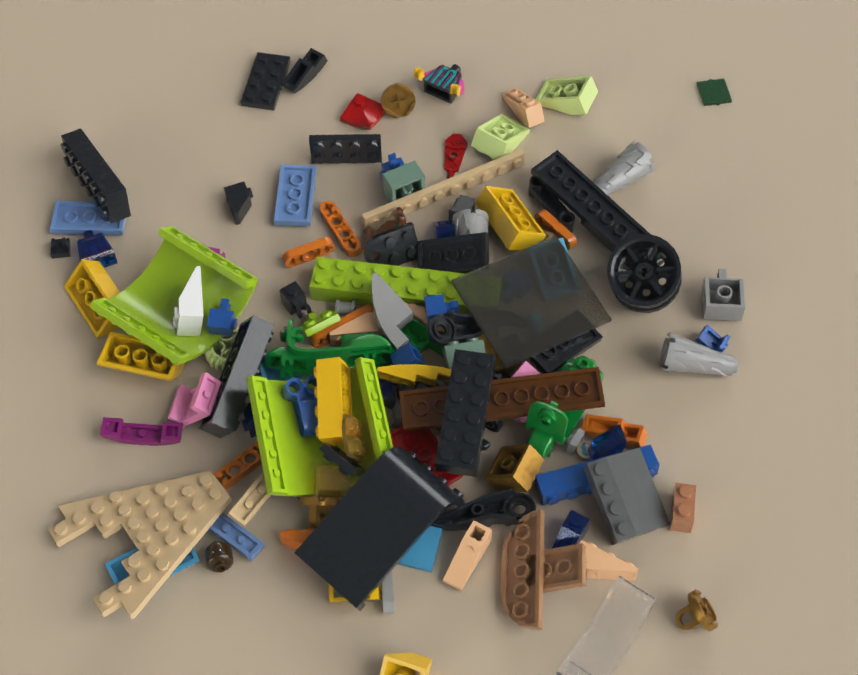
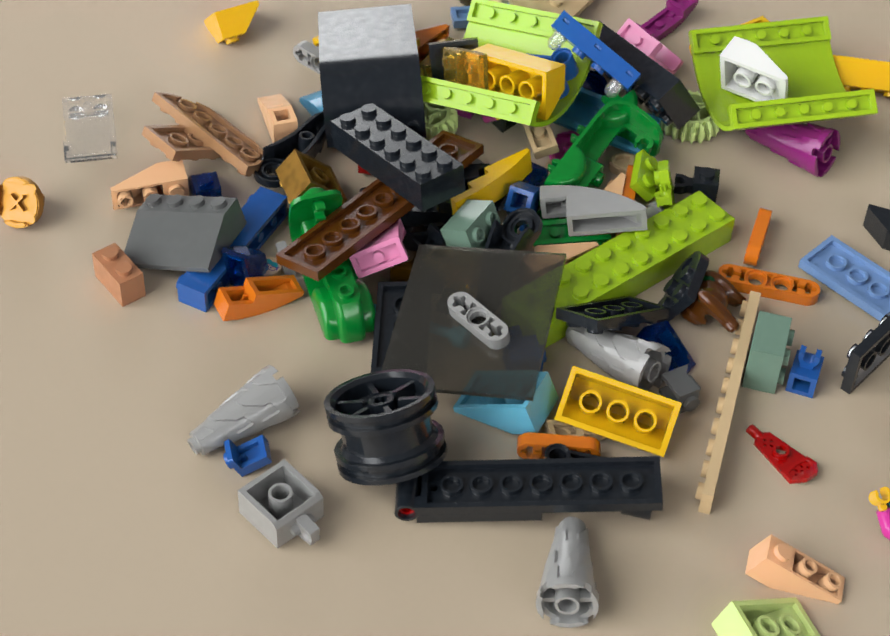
camera: 130 degrees right, 10 degrees down
blue brick [206,298,238,337] -> none
blue brick [424,294,459,323] -> none
yellowish green slope [471,114,530,160] -> none
none -> light grey beam [447,292,510,350]
none -> blue piece [547,10,641,98]
none -> lime hinge [654,160,675,209]

